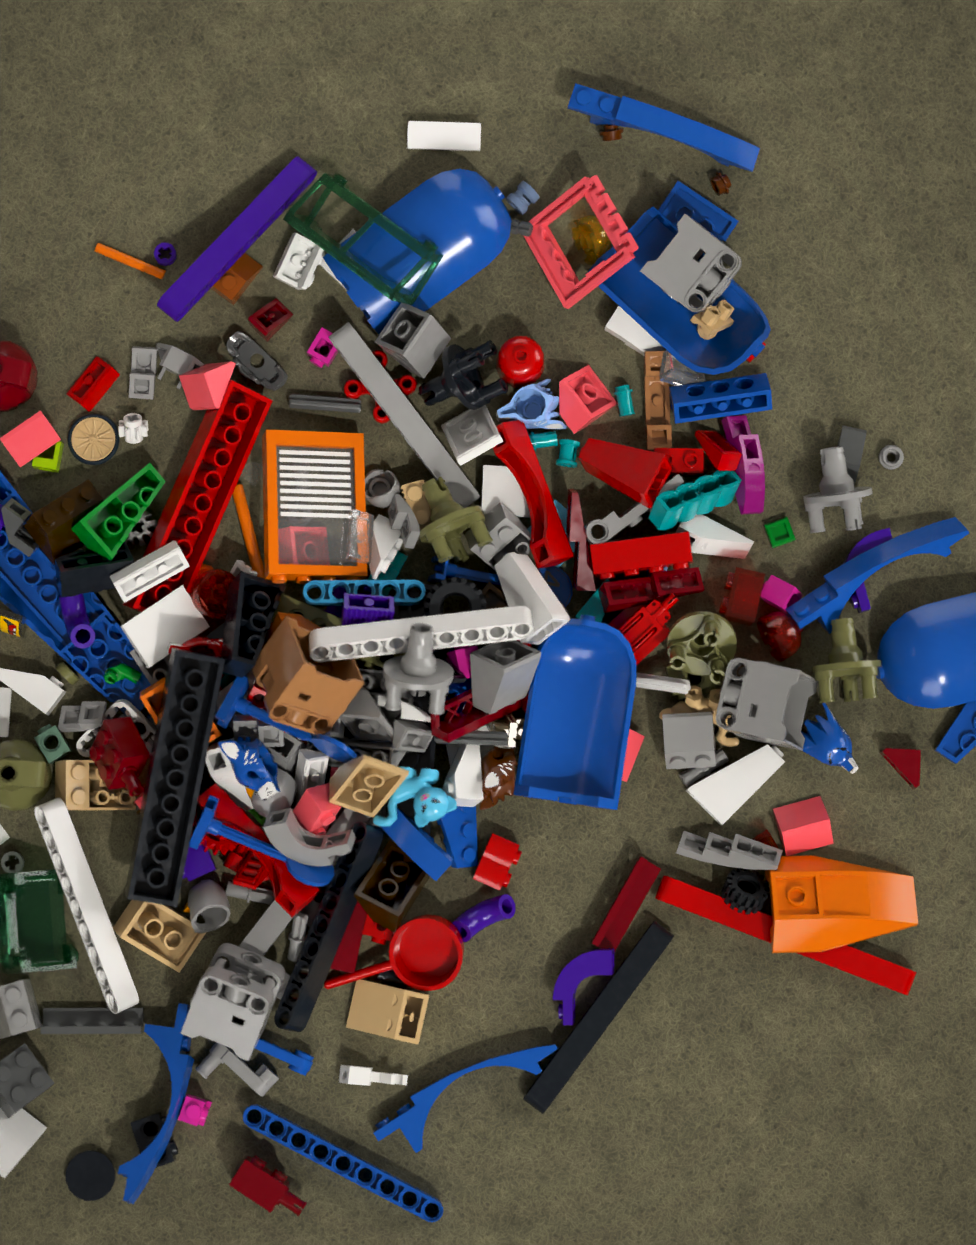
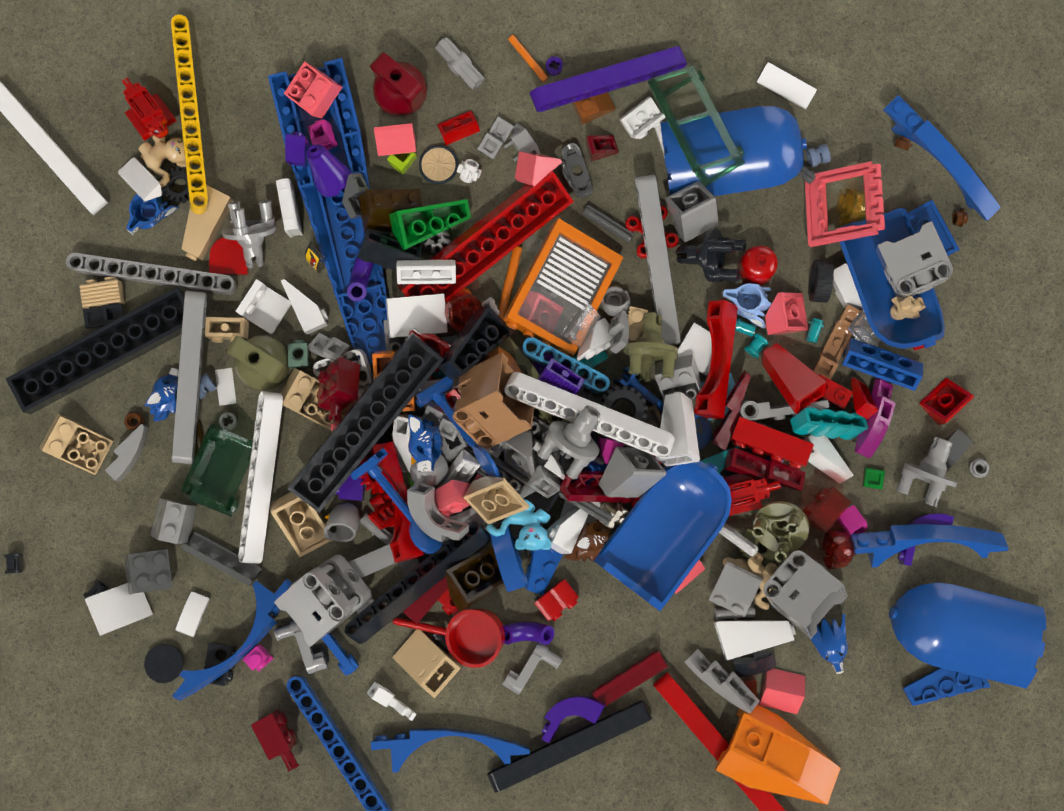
camera: 35 degrees right, 0 degrees up
olive tile [55,662,79,686] -> none
green arm [104,663,142,684] -> none
light grey axle [287,912,308,962] -> none
dark pink brick [307,327,338,368] -> none
white tile [441,405,503,466] -> none
black tyre [721,868,770,915] -> none
olive piece [812,618,882,703] -> none
dark red slope [879,748,921,789] -> none
none -> white slope [175,591,210,637]
none -> light grey piece [435,37,484,90]
none -> light grey beam [502,643,563,695]
none -> black slope [734,651,776,677]
none -> black tyre [808,260,834,303]
none -> red slope [919,378,974,425]

